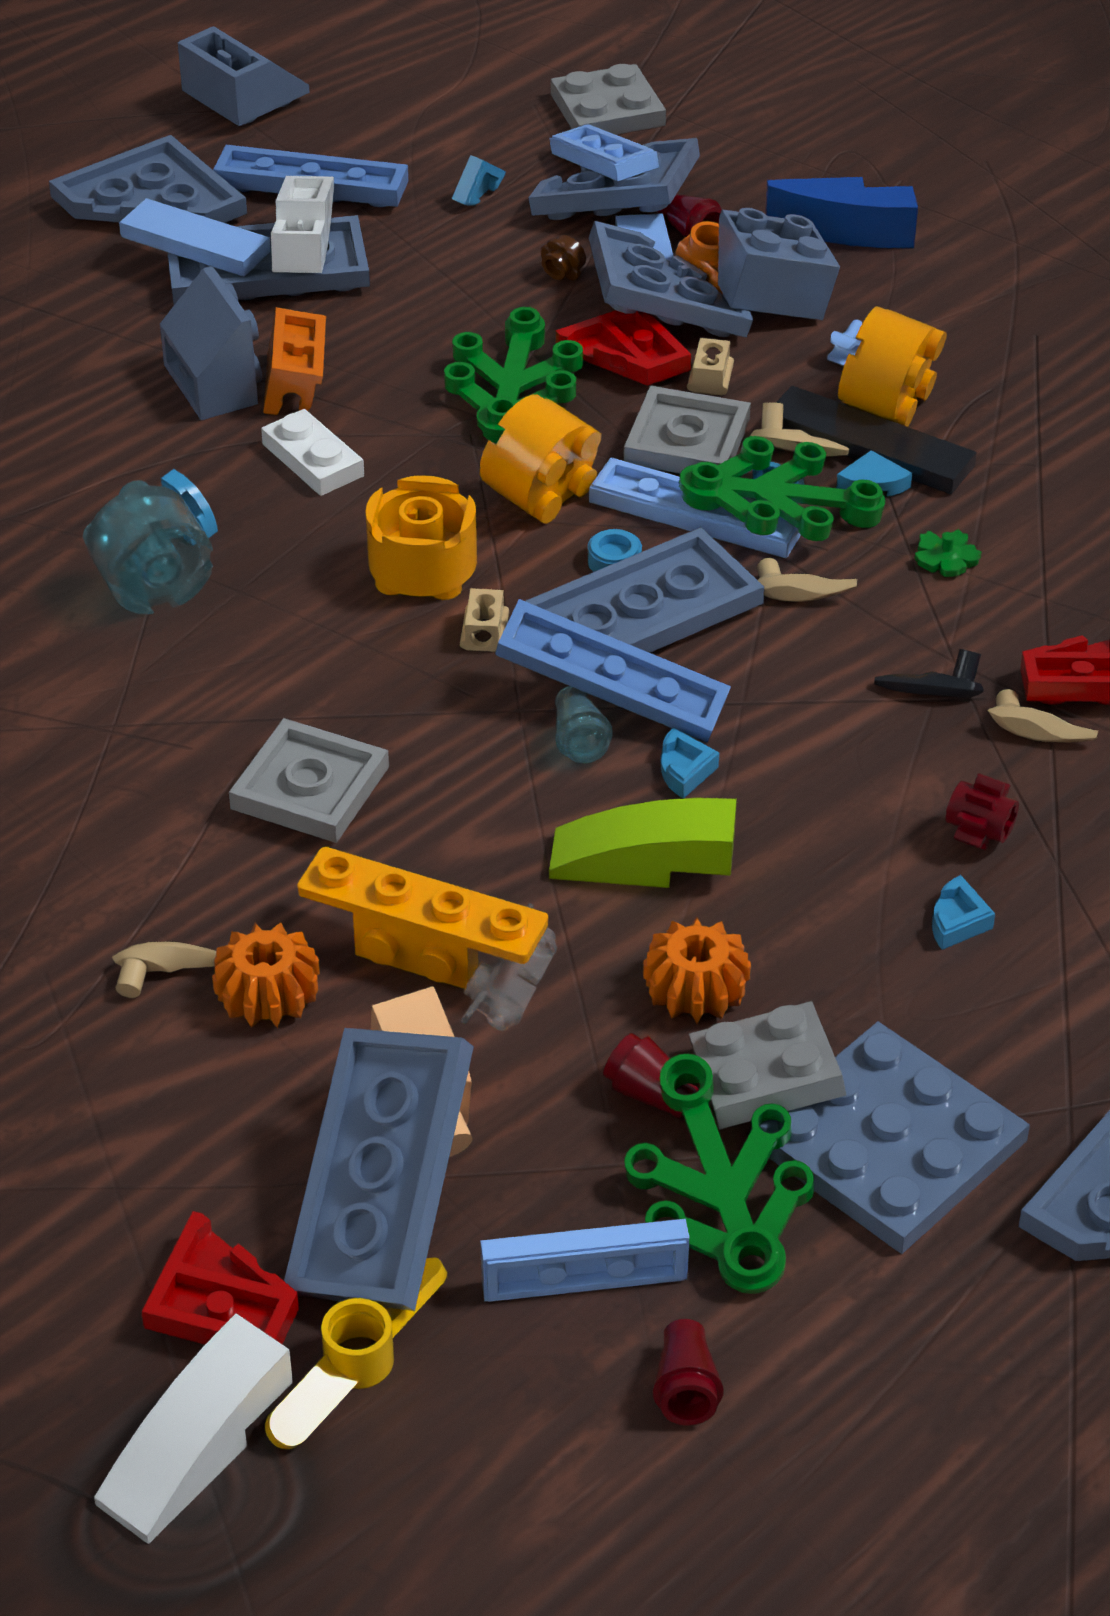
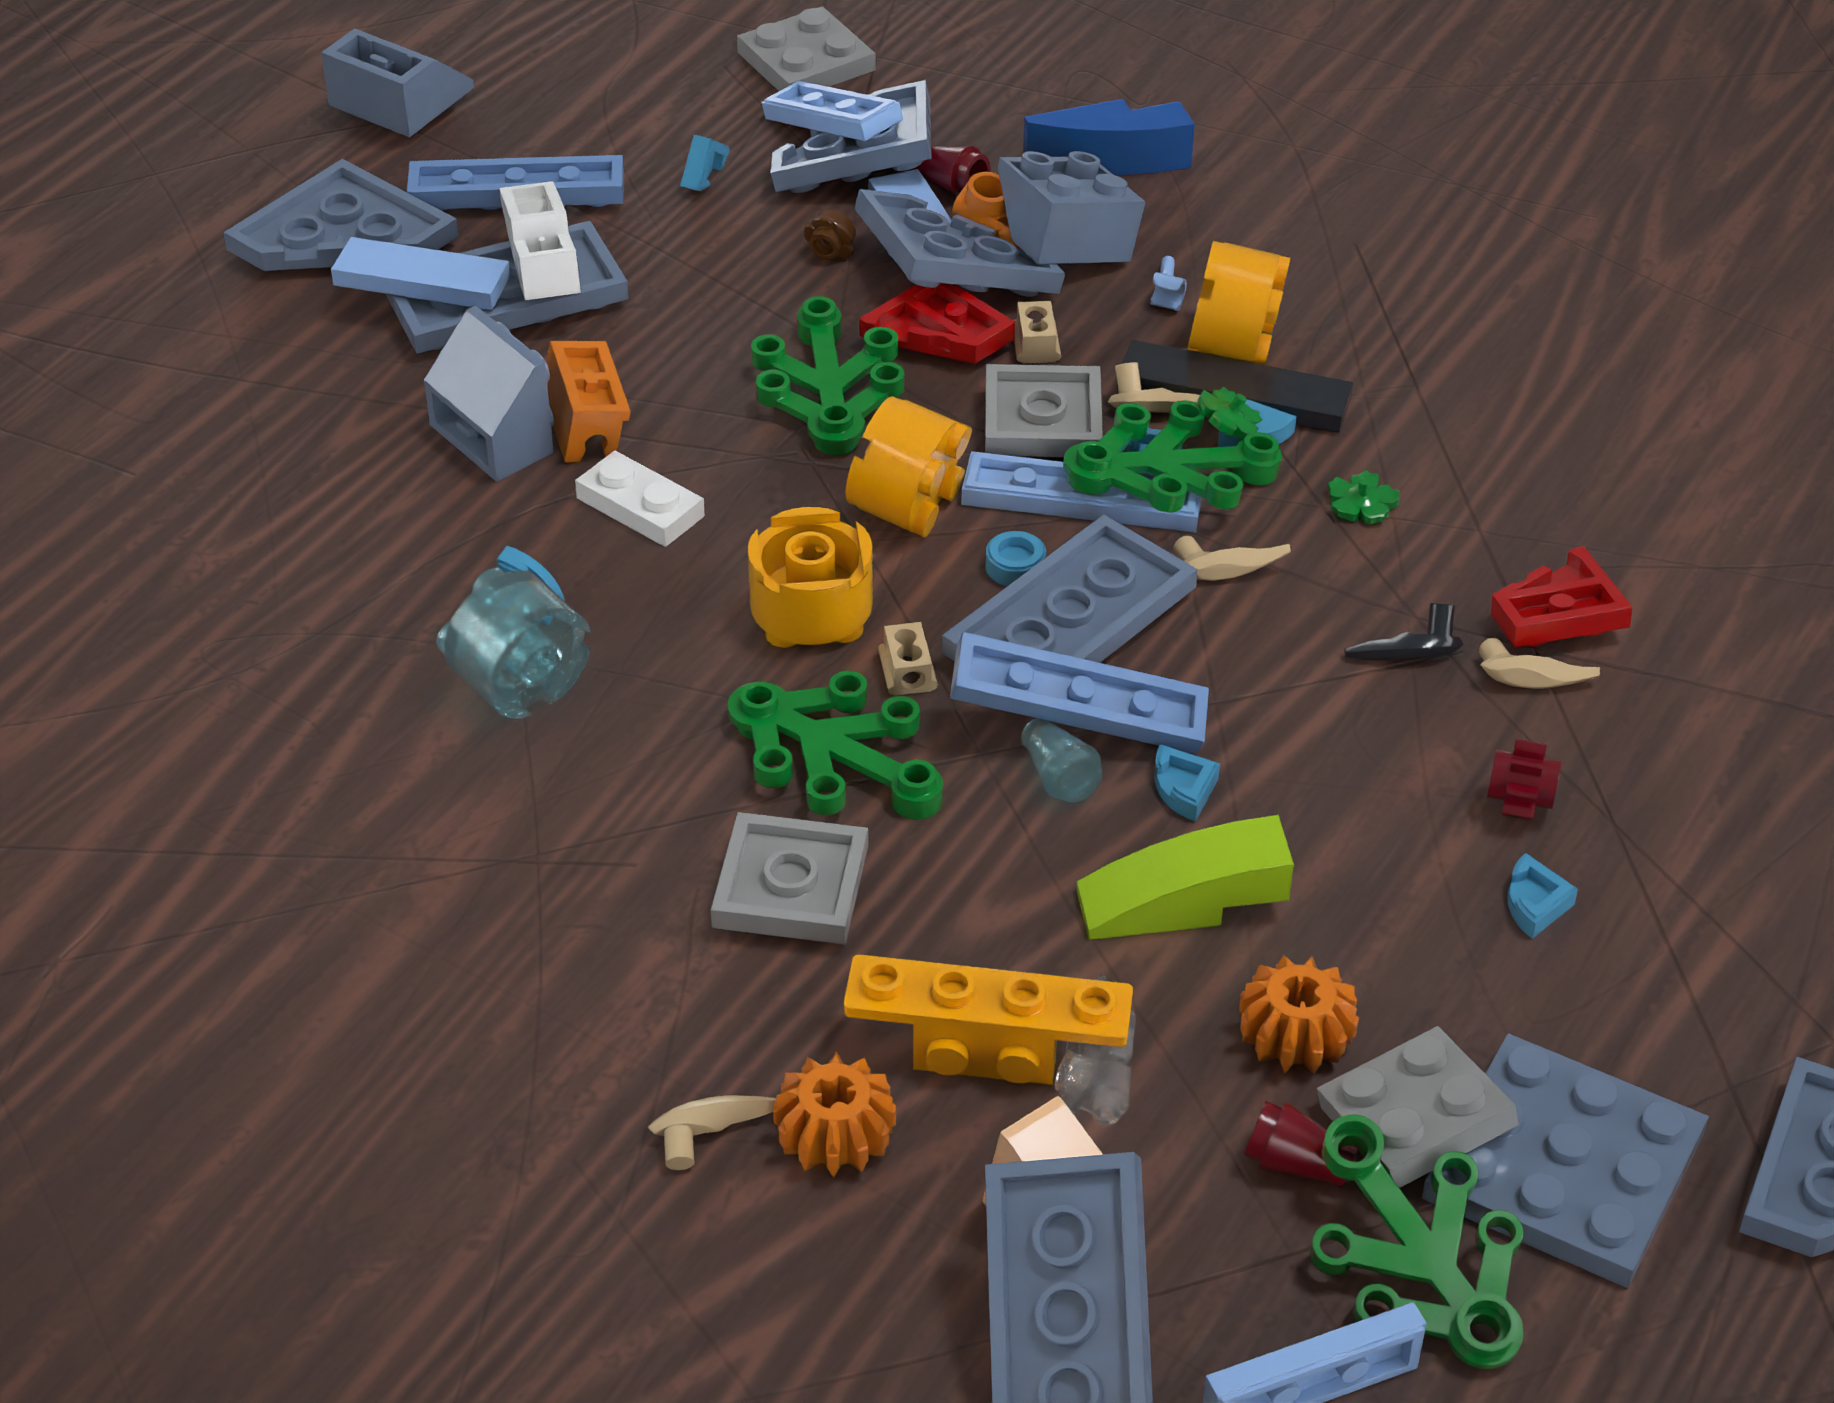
camera: 15 degrees left, 0 degrees up
none -> green plant [728,671,943,820]
none -> green plant [1197,387,1263,440]

